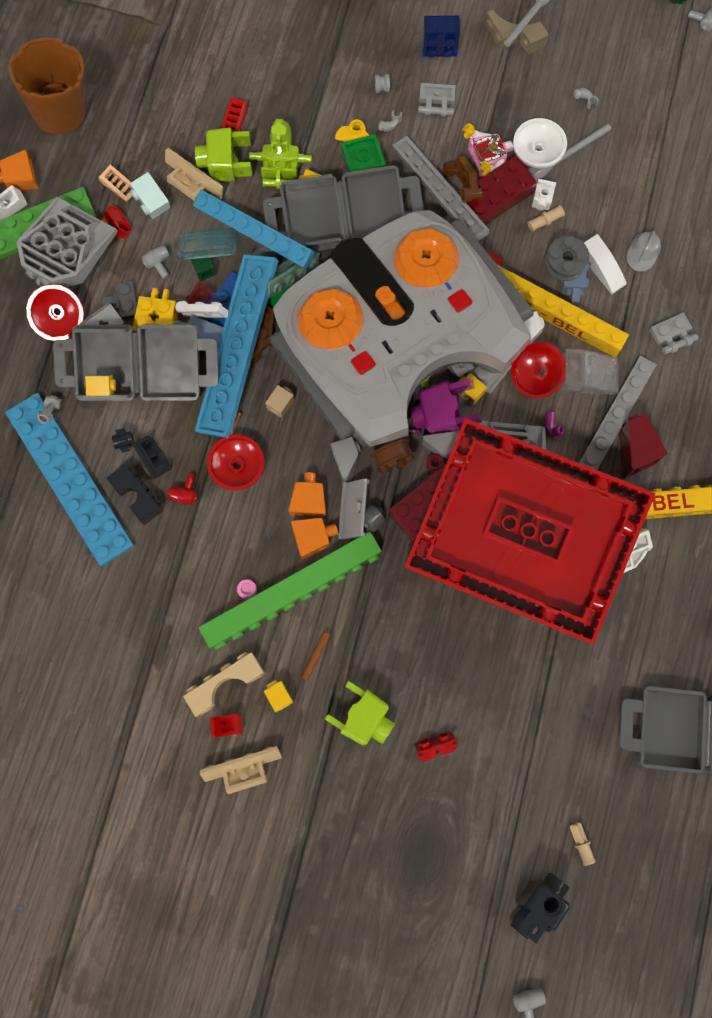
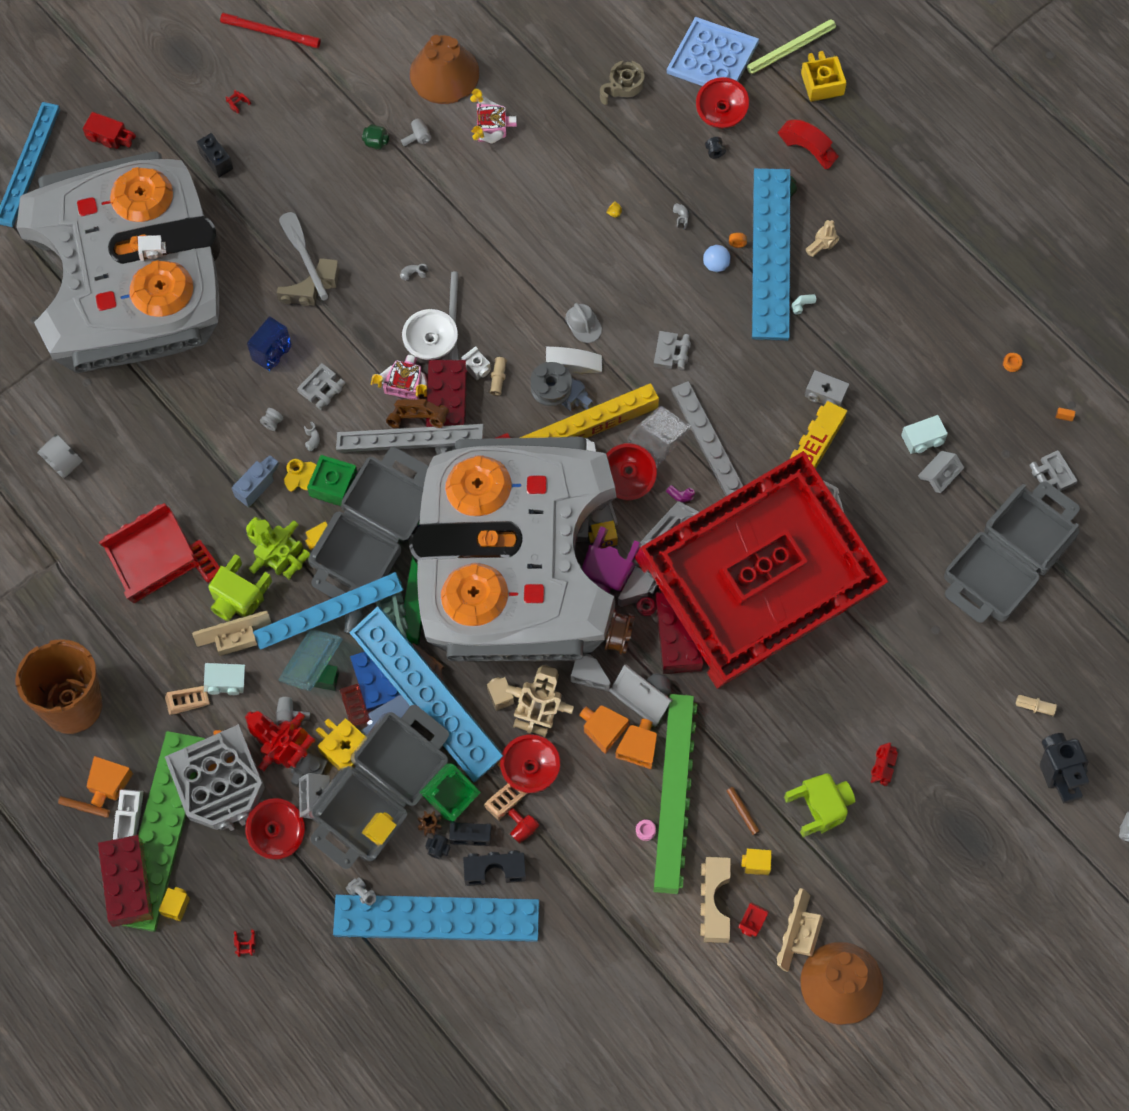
camera: 55 degrees left, 10 degrees down
red piece [103,205,132,239] -> none
white hinge [175,301,229,318] -> none
dark red slope [619,413,668,479] -> none
none -> red panel [99,503,200,603]
none -> sand blue hinge [232,456,279,508]
none -> red piece [245,711,315,772]
none -> reddish brown gear [418,811,442,836]
none -> green container [419,764,481,822]
none -> light nougat slope [484,784,527,821]
none -> tan piece [506,665,574,738]
none -> dark orange cone [800,942,883,1025]

